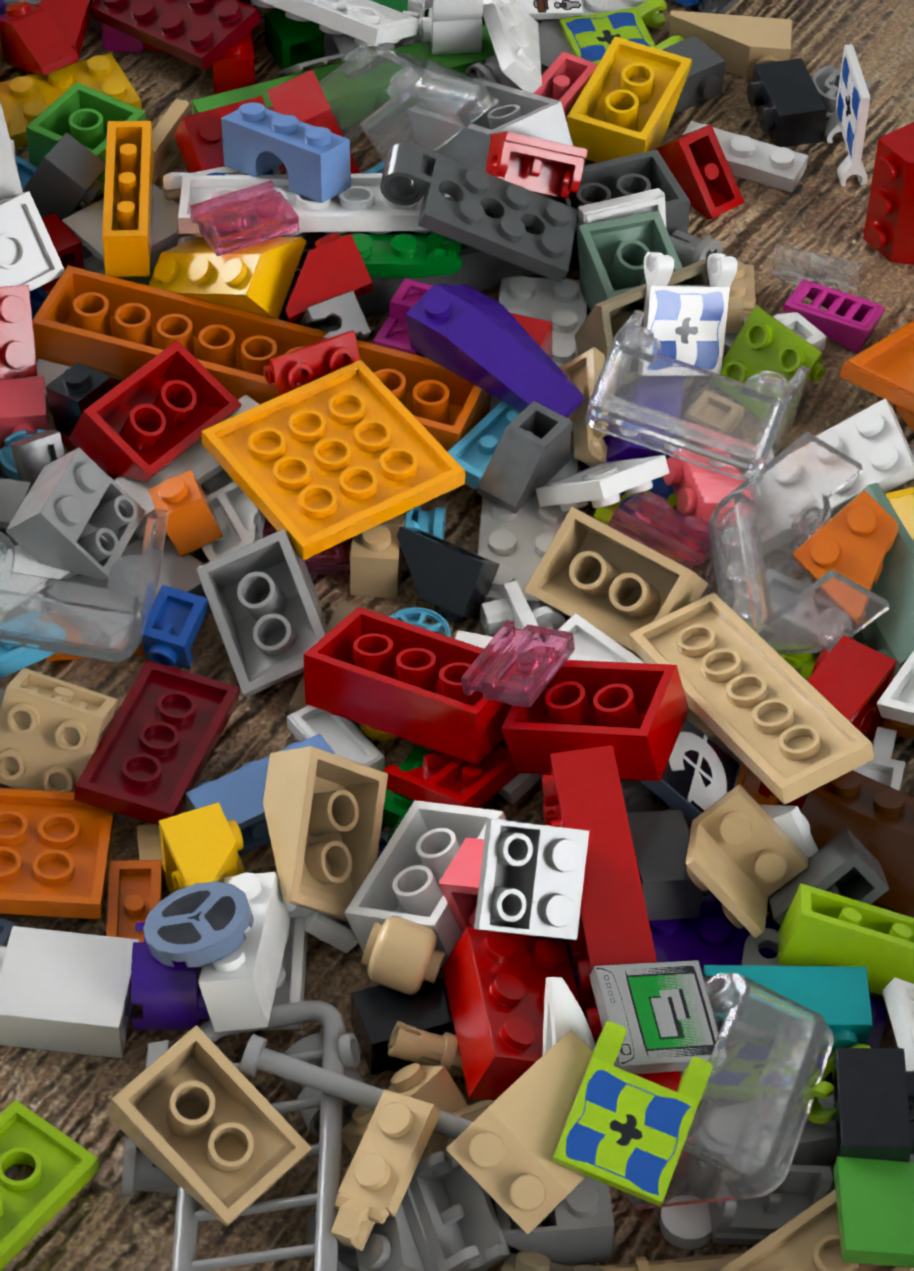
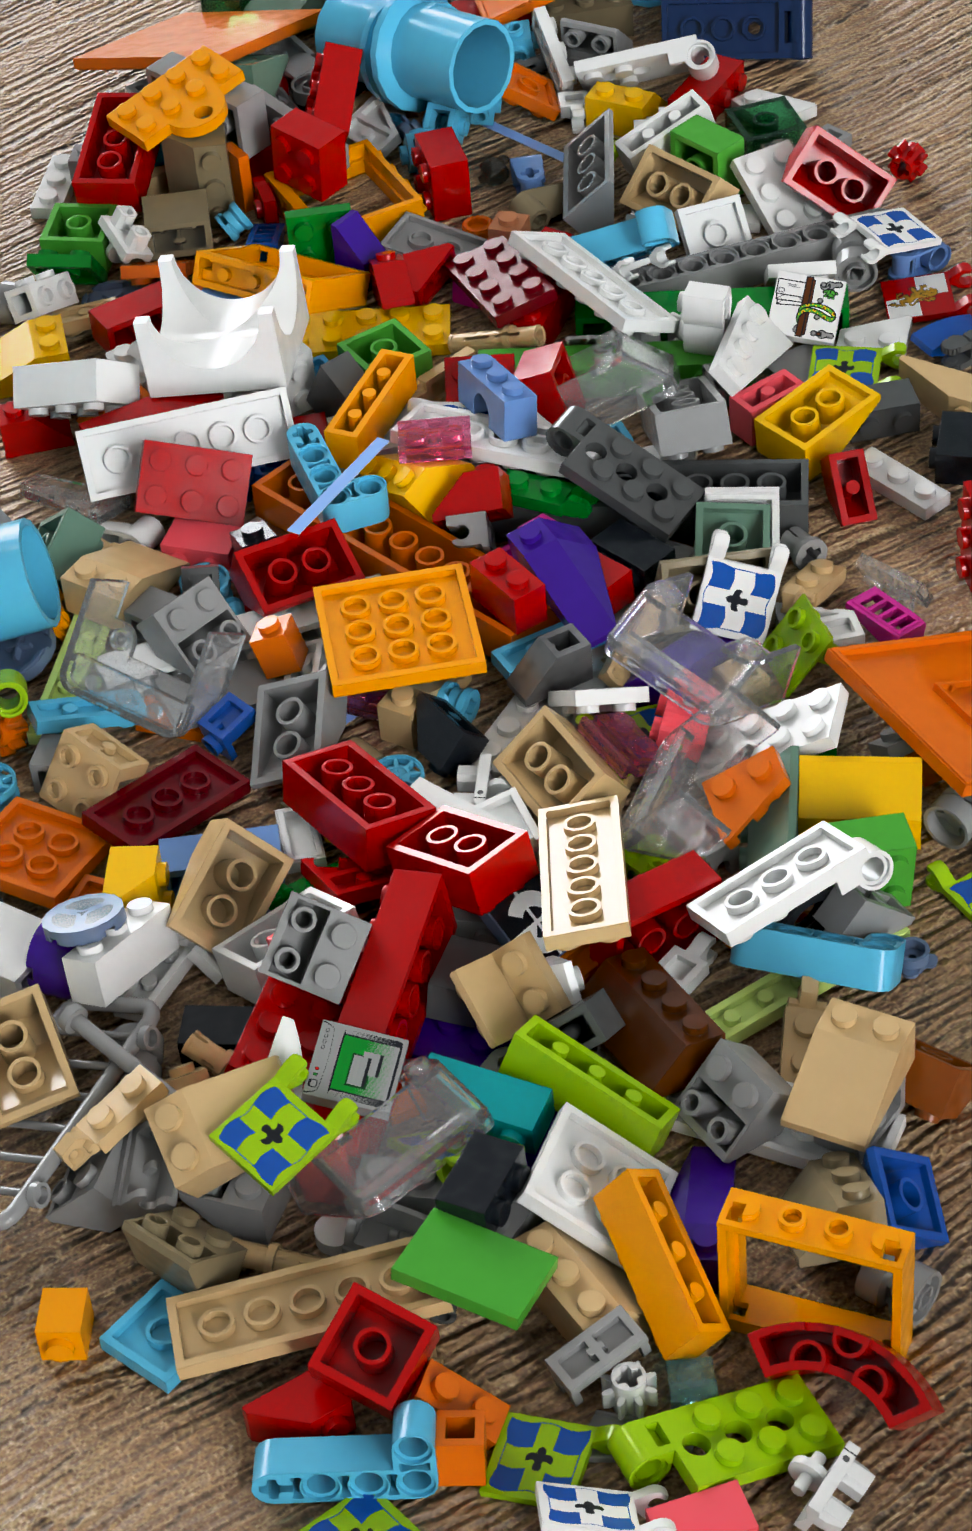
camera: 30 degrees right, 5 degrees down
red hinge [263,330,360,396] -> none
tan head [361,916,445,995] -> none
clear pink plate [461,620,575,708] -> none
hinge [485,131,588,199] -> none
none -> medium azure beam [286,423,390,533]
none -> light blue sticker [287,437,390,535]
none -> tan pin [448,324,546,355]
none -> red brick [469,547,548,635]
none -> black brick [591,518,676,599]

